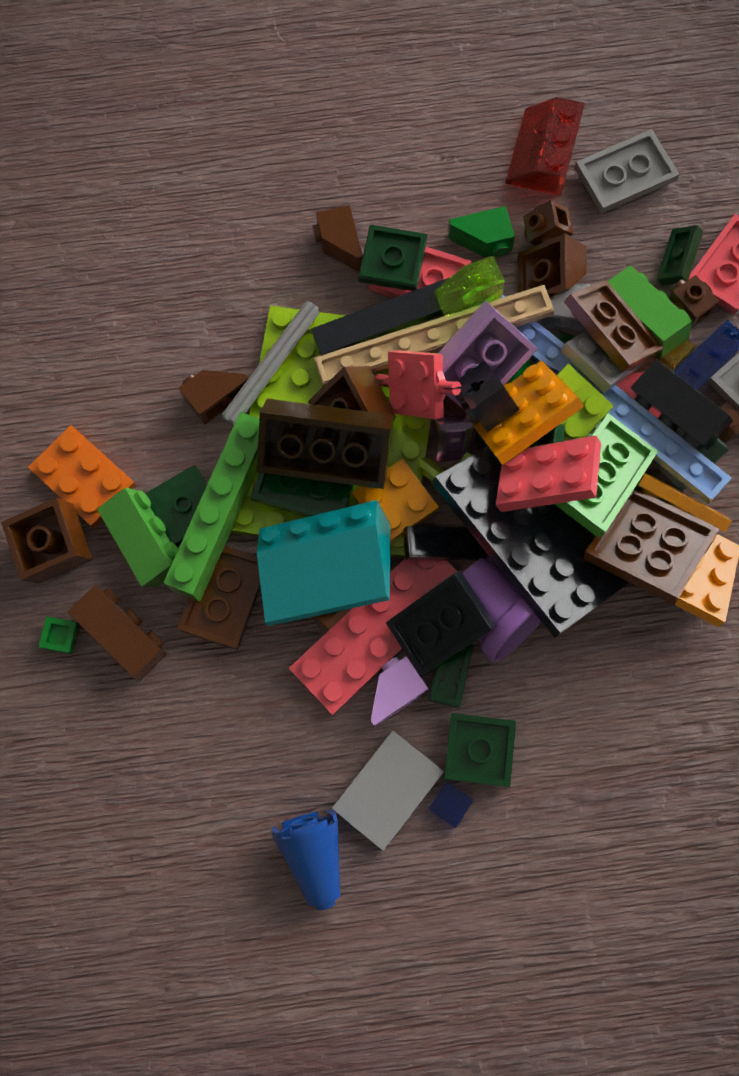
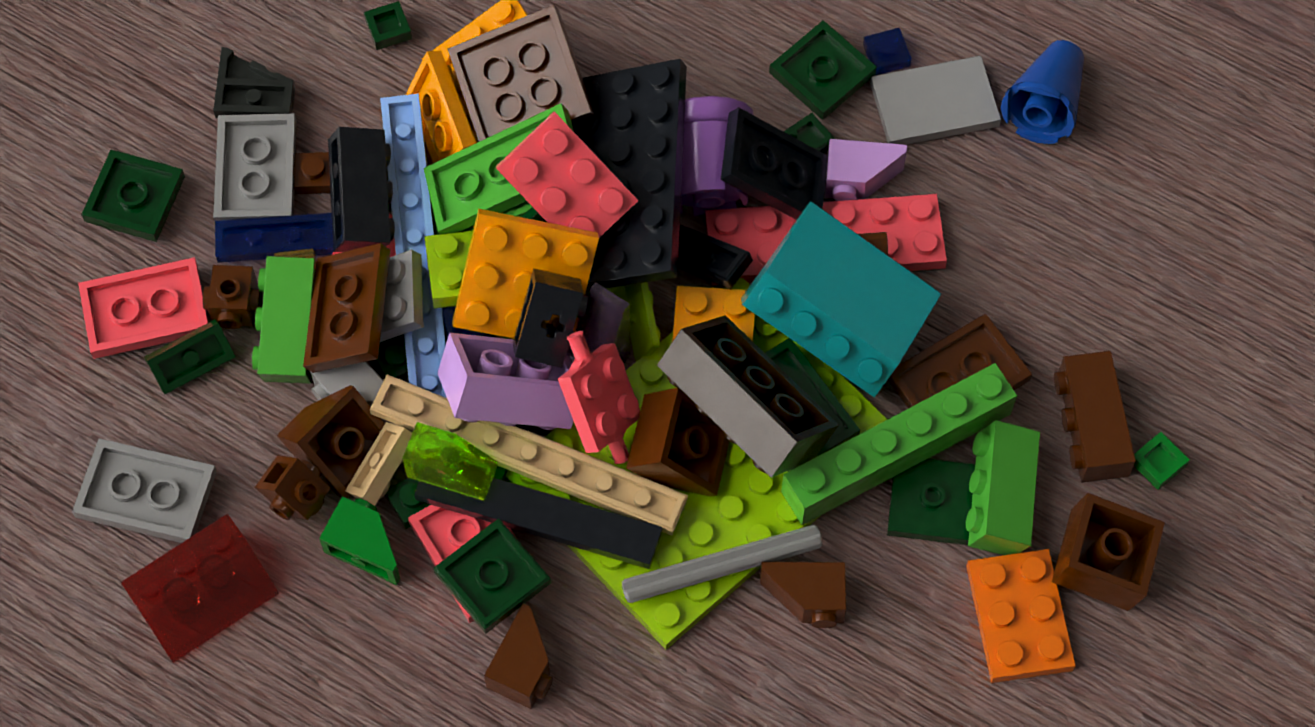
camera: 145 degrees left, 10 degrees down
none -> tan plate [345,422,416,506]

